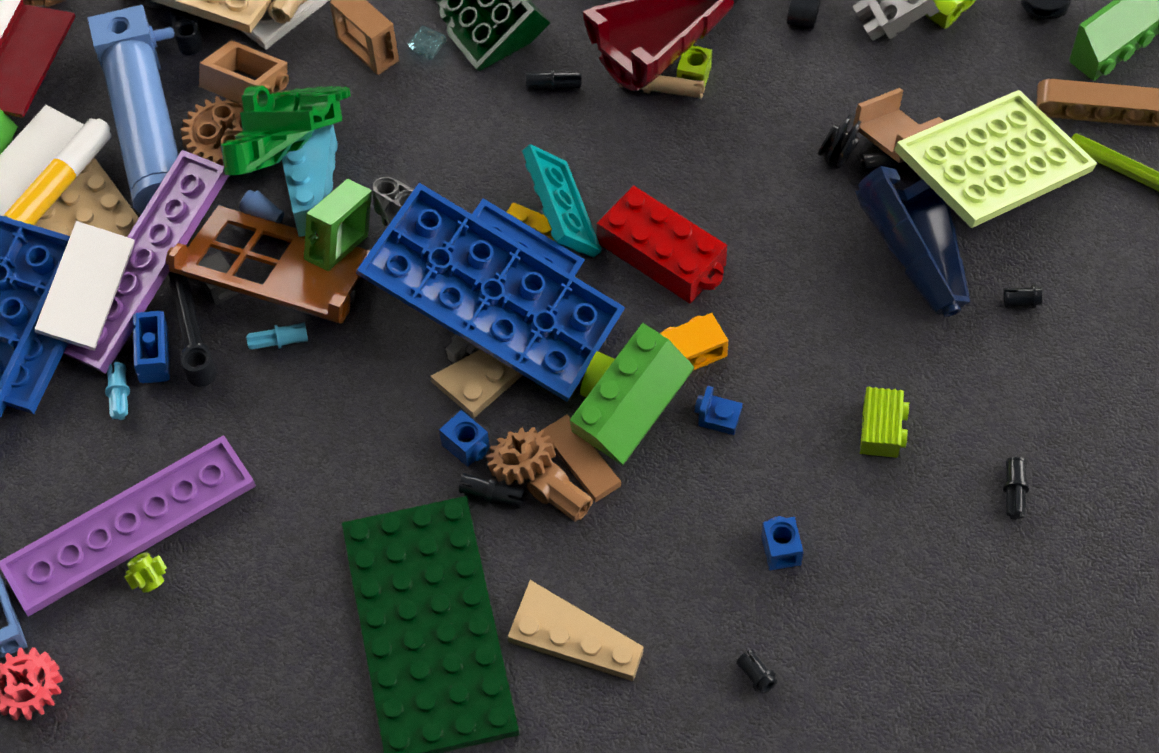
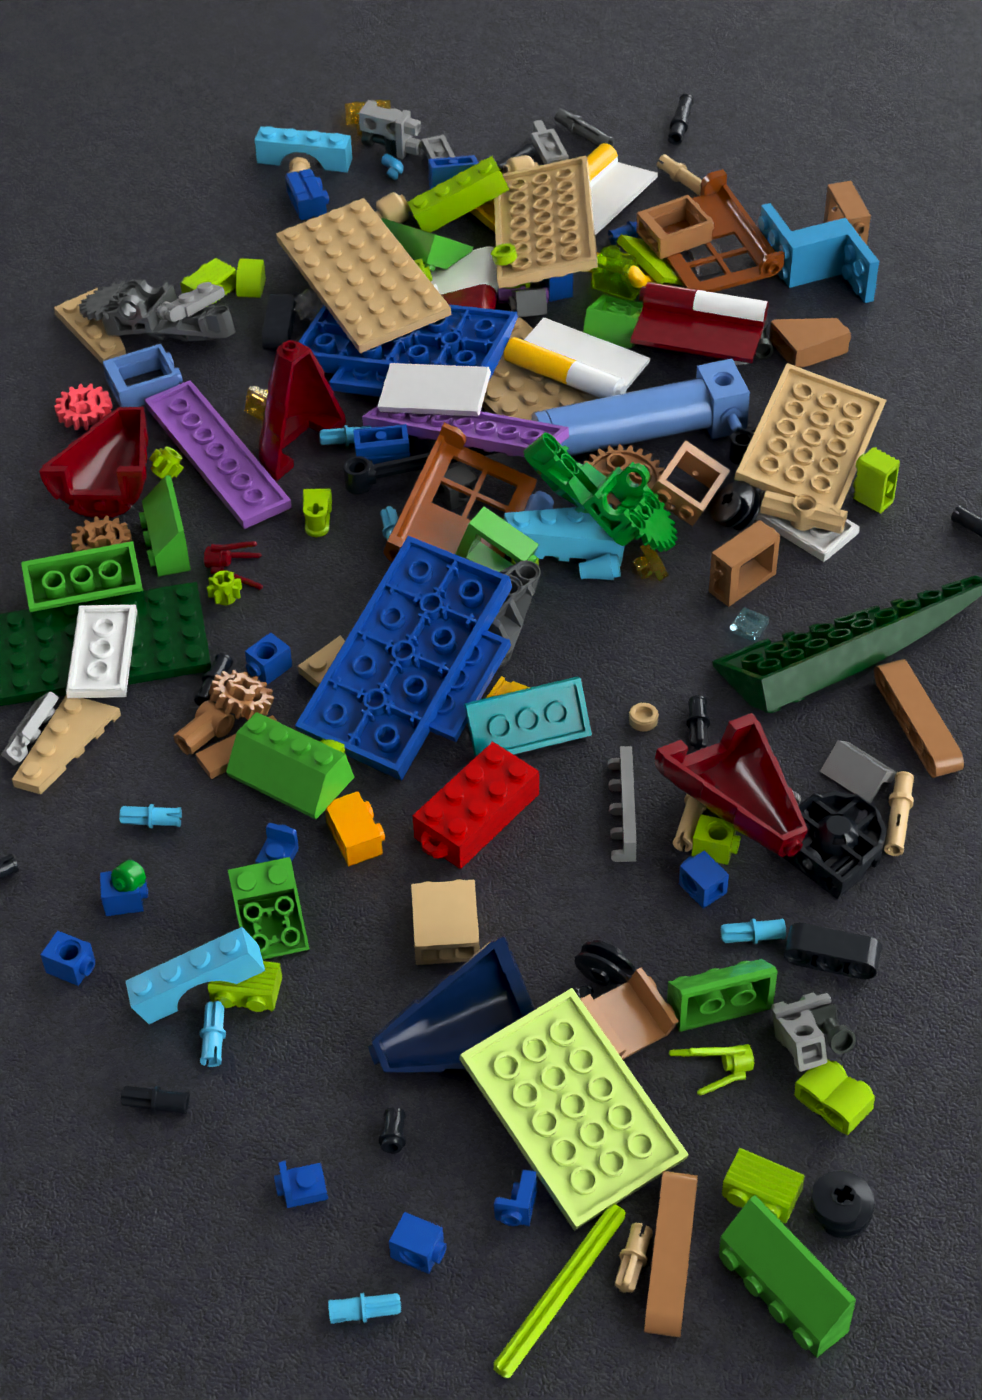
camera: 90 degrees right, 10 degrees down
none -> light grey hinge [1,691,59,766]
none -> bright green slope [21,541,143,612]
none -> dark red cone [39,407,148,518]
none -> blue brick [40,930,95,986]
none -> white tile [66,605,137,698]
none -> medium nougat gear [71,516,132,552]
none -> green piece [111,860,146,892]
none -> medium azure axle [119,804,182,828]
none -> medium azure arch [126,927,265,1024]
none -> bright green slope [139,475,191,577]
none -> medium azure axle [200,1001,226,1067]
none -> dark red plant [204,541,263,589]
none -> lime gear [207,571,242,605]
none -> bright green slope [228,857,310,960]
none -> clear yellow tile [244,385,268,421]
none -> dark red cone [259,340,346,482]
none -> blue bracket [274,1161,328,1208]
none -> lime piece [303,488,332,537]
none -> blue brick [389,1212,447,1274]
none -> tan brick [411,879,480,965]
none -> blue bracket [494,1170,538,1226]
none -> medium azure cone [579,553,621,580]
none -> light grey hinge [608,746,637,862]
none -> tan axle [615,1223,653,1293]
none -> tan tile [629,703,659,732]
none -> clear yellow tile [633,544,669,581]
none -> bright green slope [667,959,777,1032]
none -> lime plant [669,1044,754,1096]
none -> blue brick [679,850,729,908]
none -> black piece [711,481,762,531]
none -> medium azure axle [721,918,786,944]
none -> lime brick [722,1148,805,1223]

